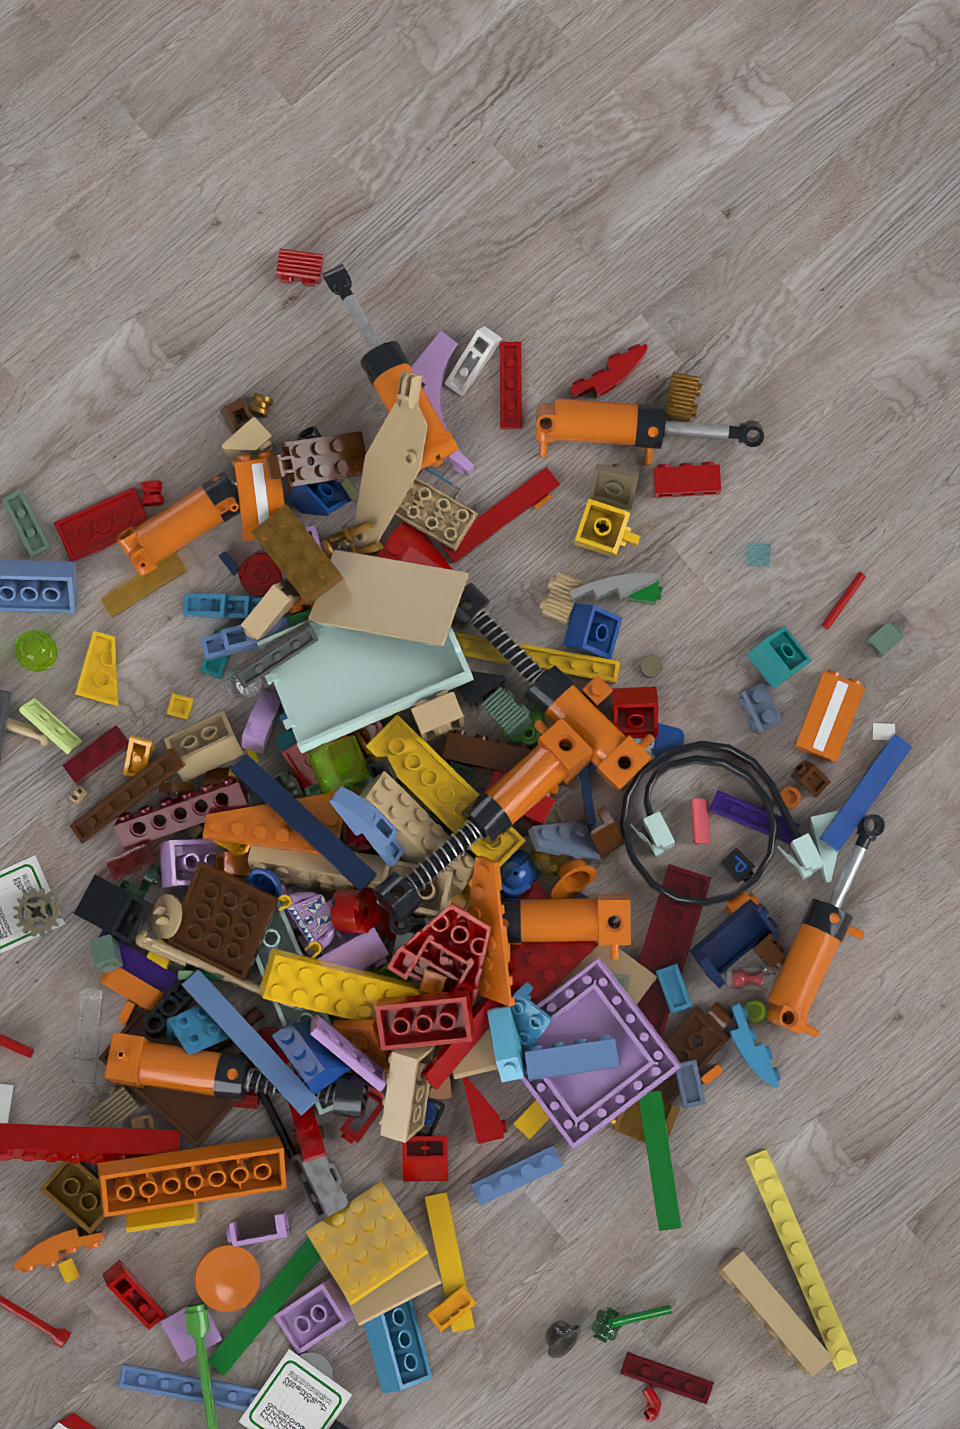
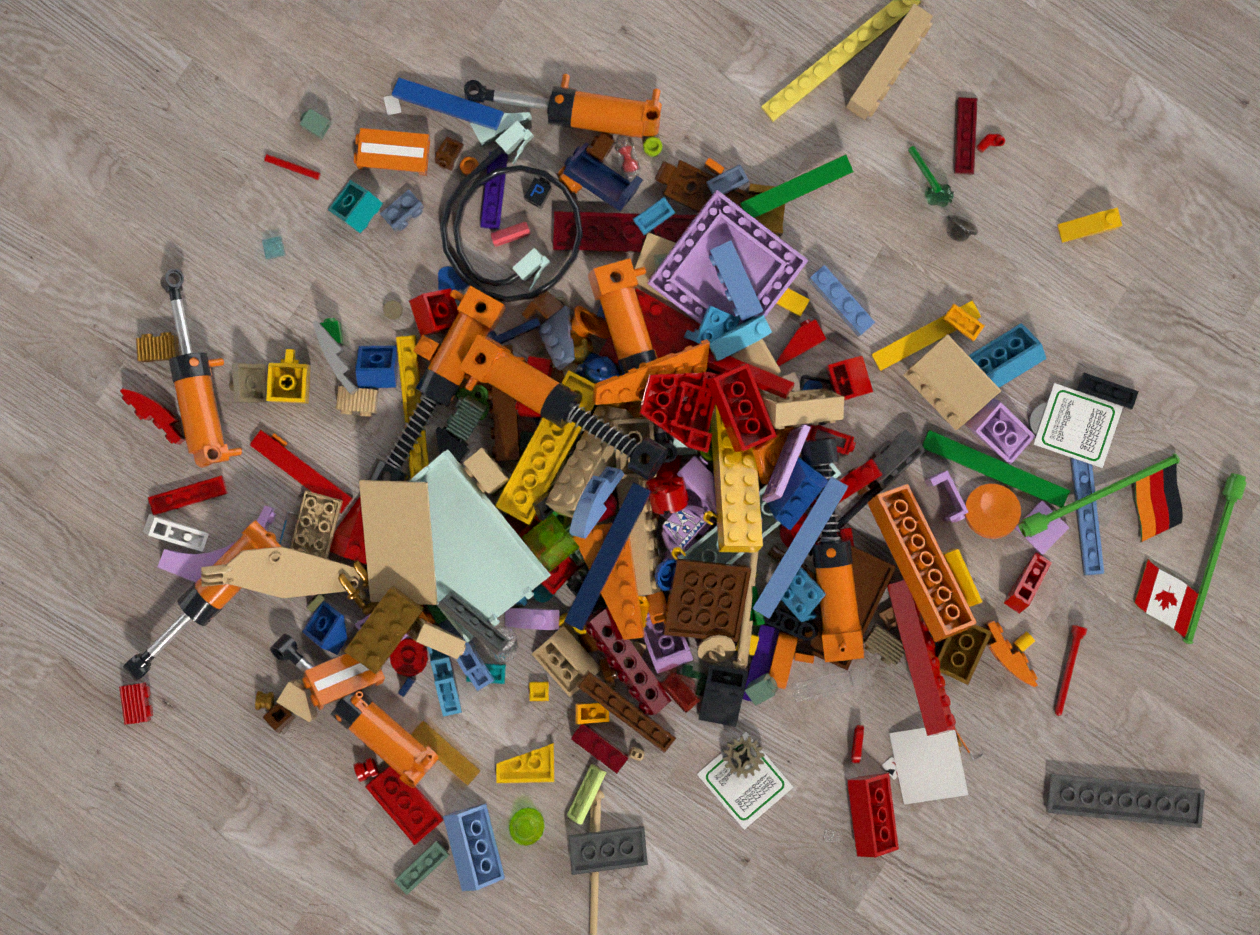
camera: 110 degrees left, 5 degrees up
reddish brown hinge [266,431,366,487] -> none
yellow plate [306,1181,428,1305] -> none
orange tile [419,968,447,994] -> none
red brick [652,461,721,498] -> none
dark azure slope [728,1003,781,1088] -> none

